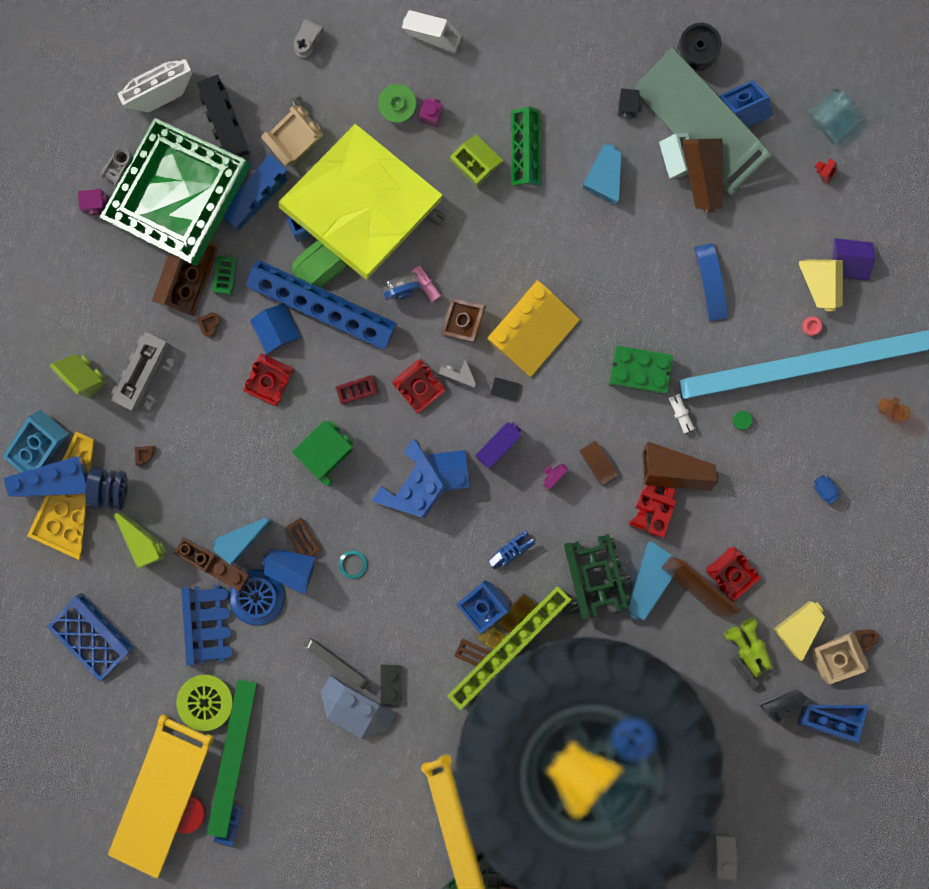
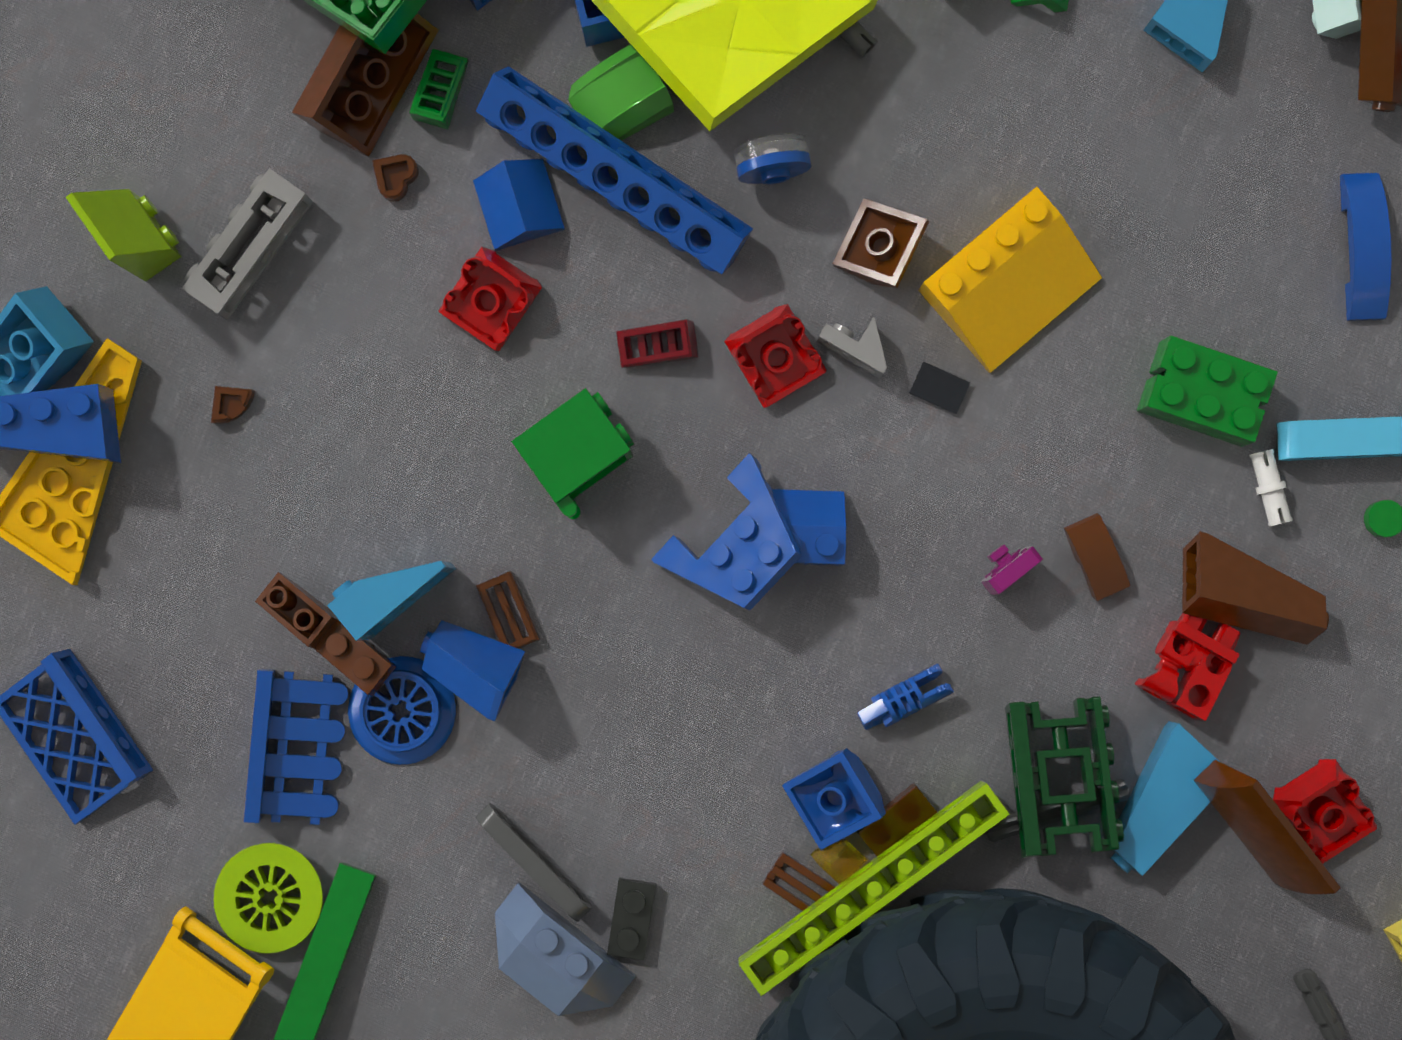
camera: 10 degrees right, 0 degrees up
dark blue wheel [85,468,128,511] -> none
lime slope [114,513,166,568] -> none
teal piece [339,550,367,579] -> none
bright pink axle [412,266,441,303] -> none
dark purple brick [475,422,522,470] -> none
lime piece [723,617,773,677] -> none

